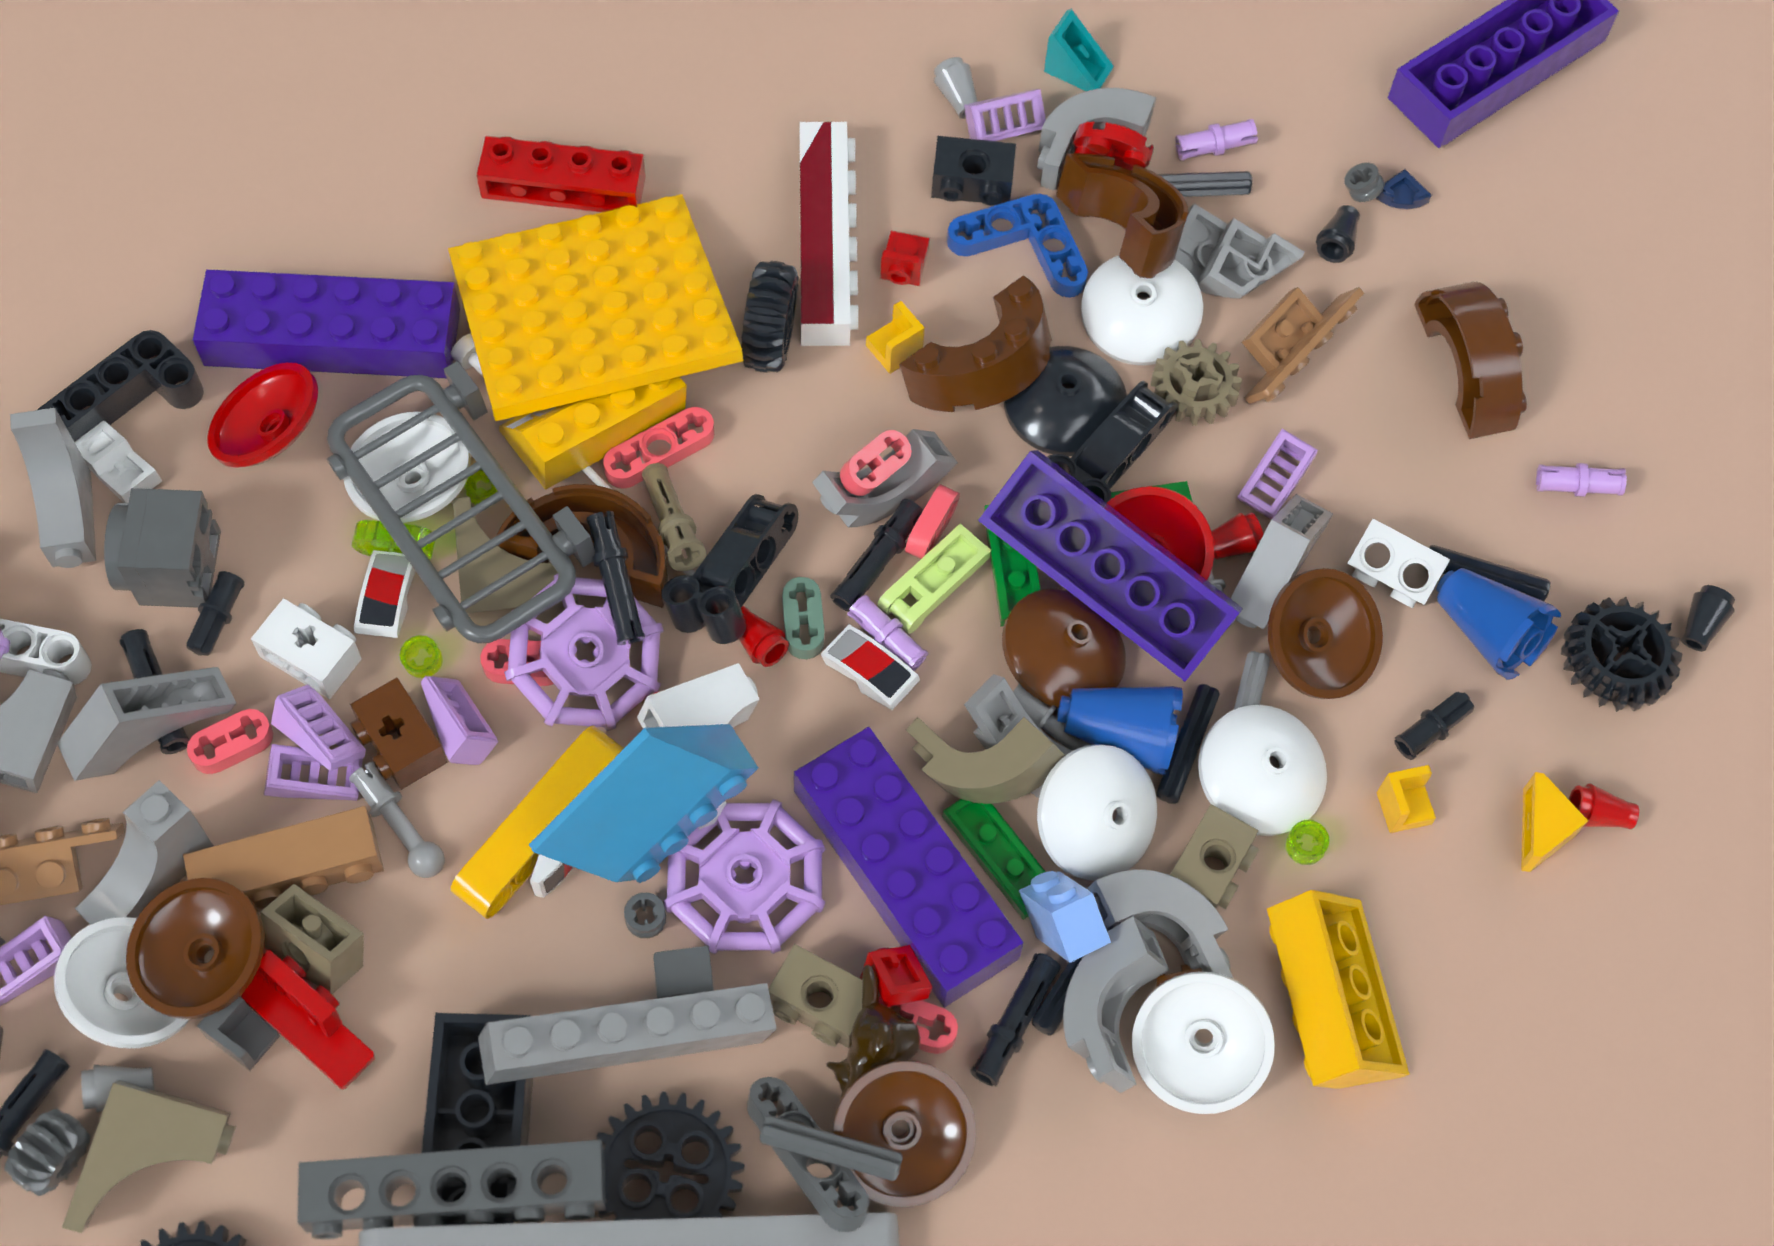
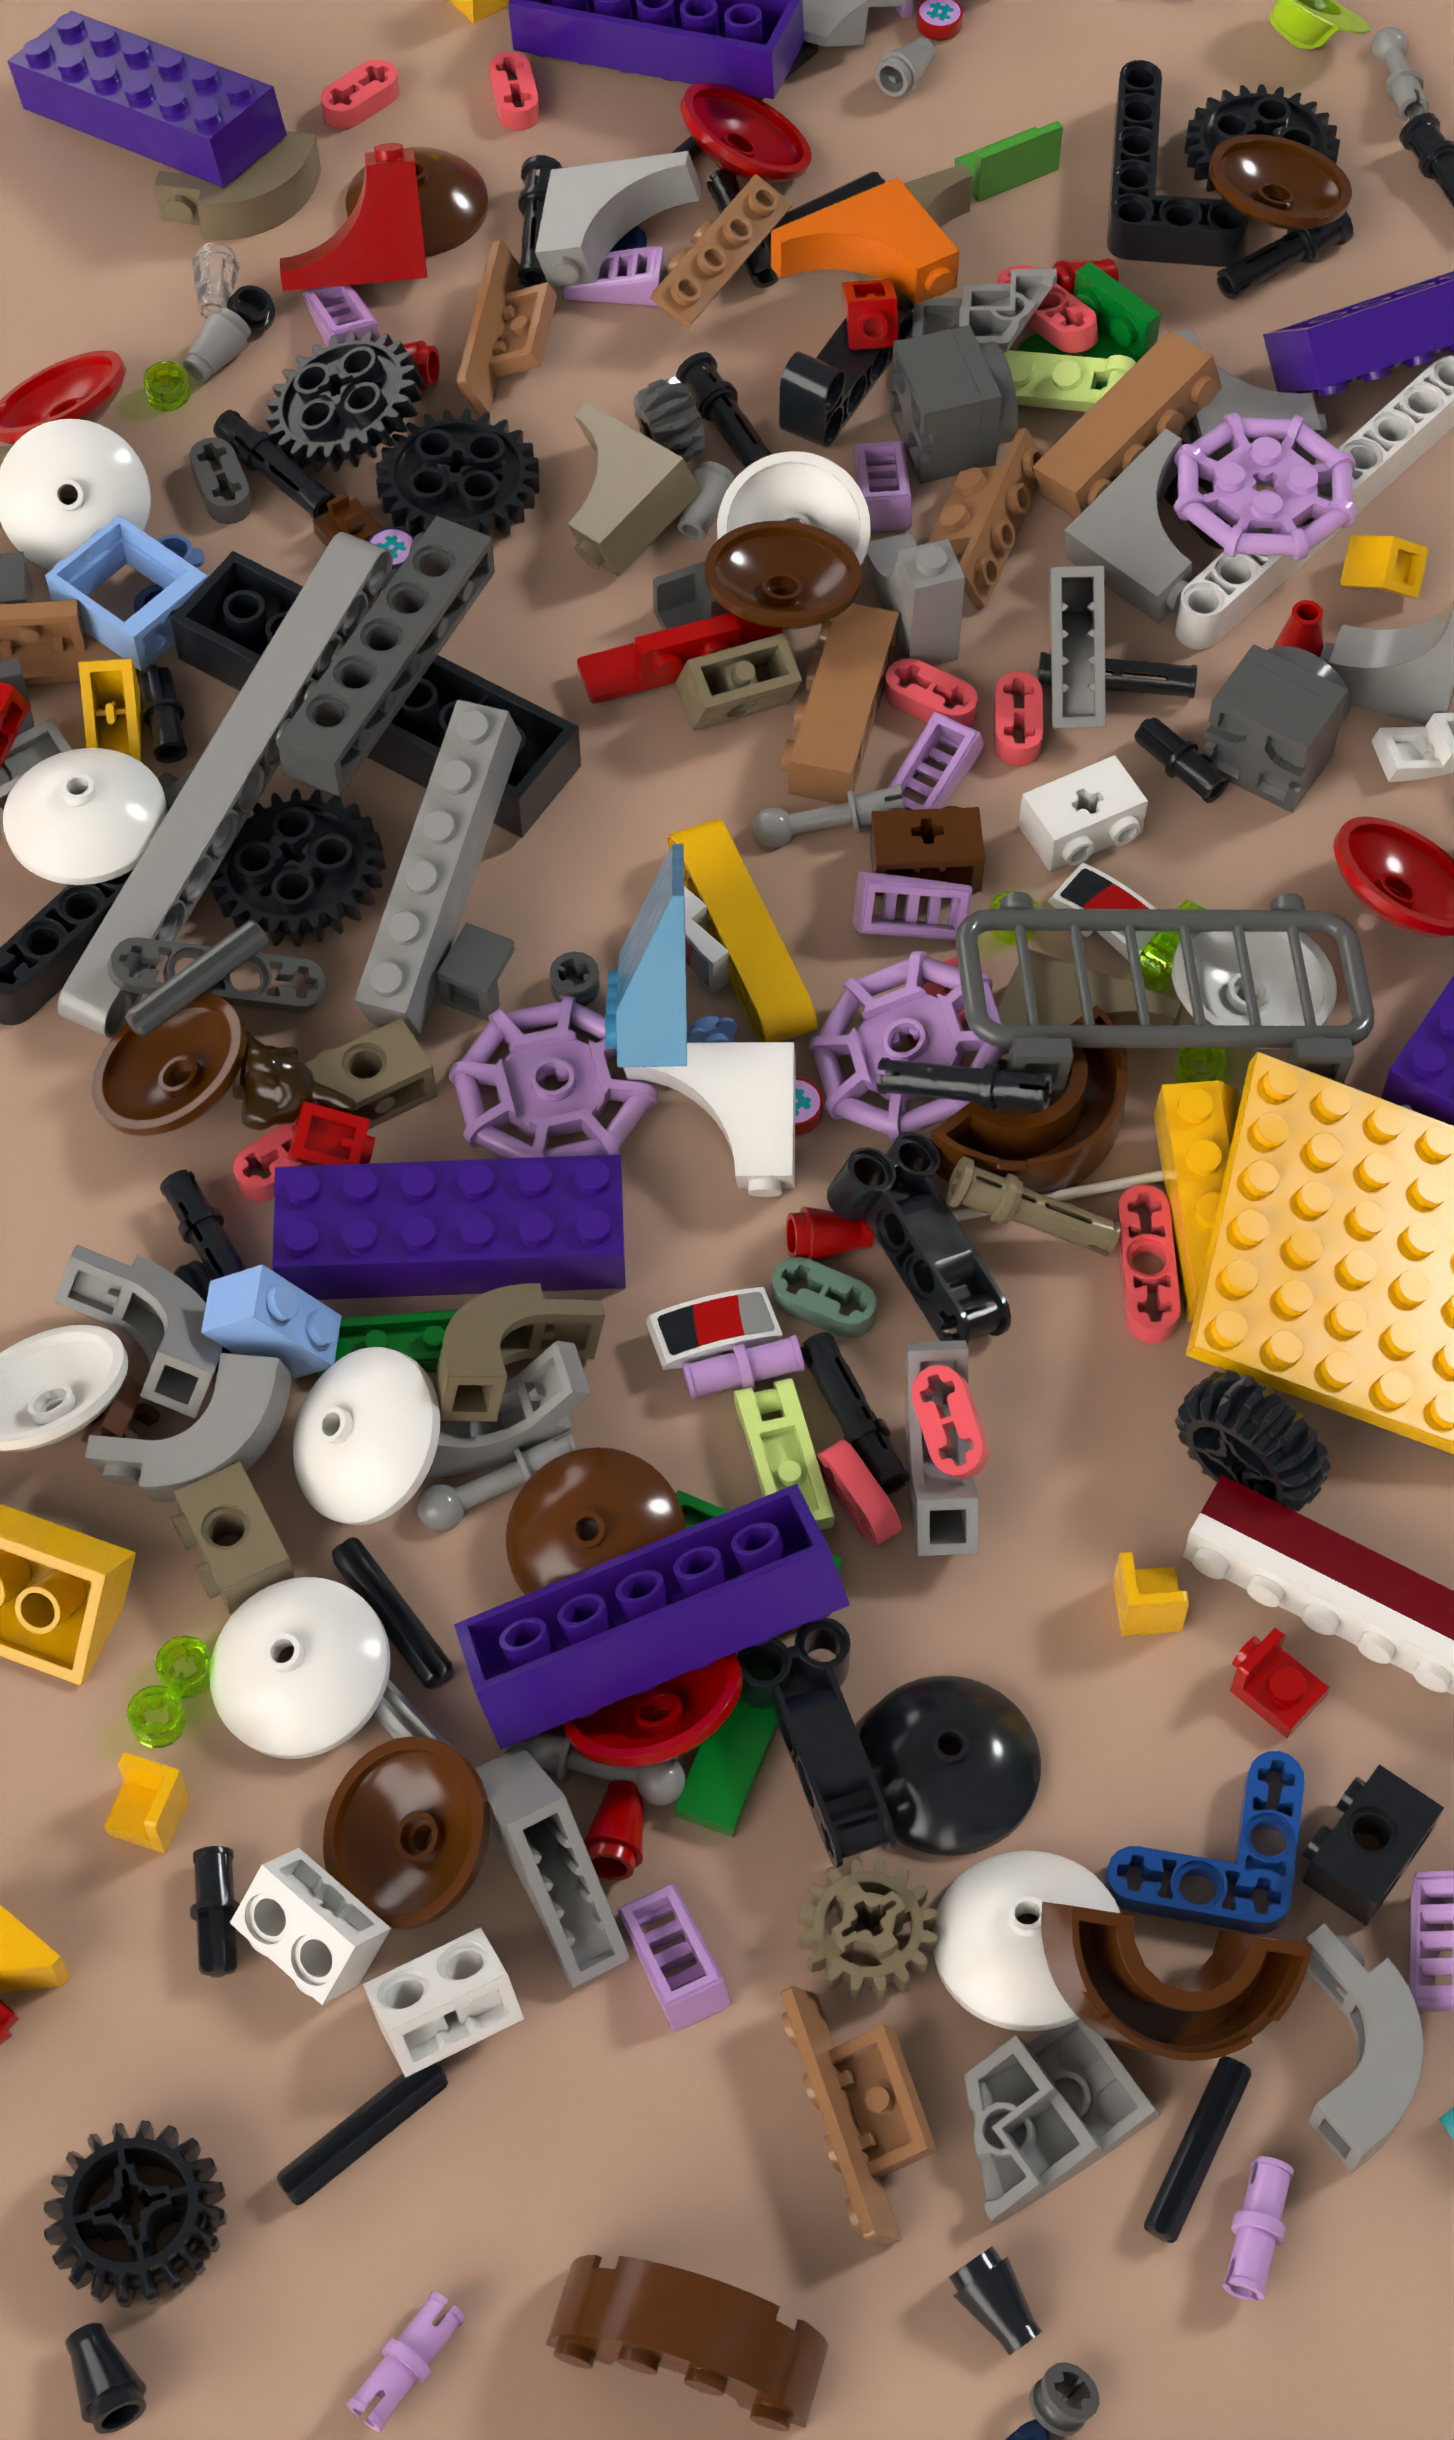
camera: 125 degrees right, 5 degrees down
lavender slope [271,685,366,771] -> none
reddish brown brick [899,275,1052,412] -> none
blue cone [1057,686,1183,775] -> none
red plate [1073,122,1154,171] -> none
blue cone [1436,568,1561,680] -> none
none -> clear neon green bush [127,1685,187,1748]
none -> white brick [230,1848,391,2005]
none -> coral beam [884,658,978,727]
none -> red cone [1273,600,1324,658]

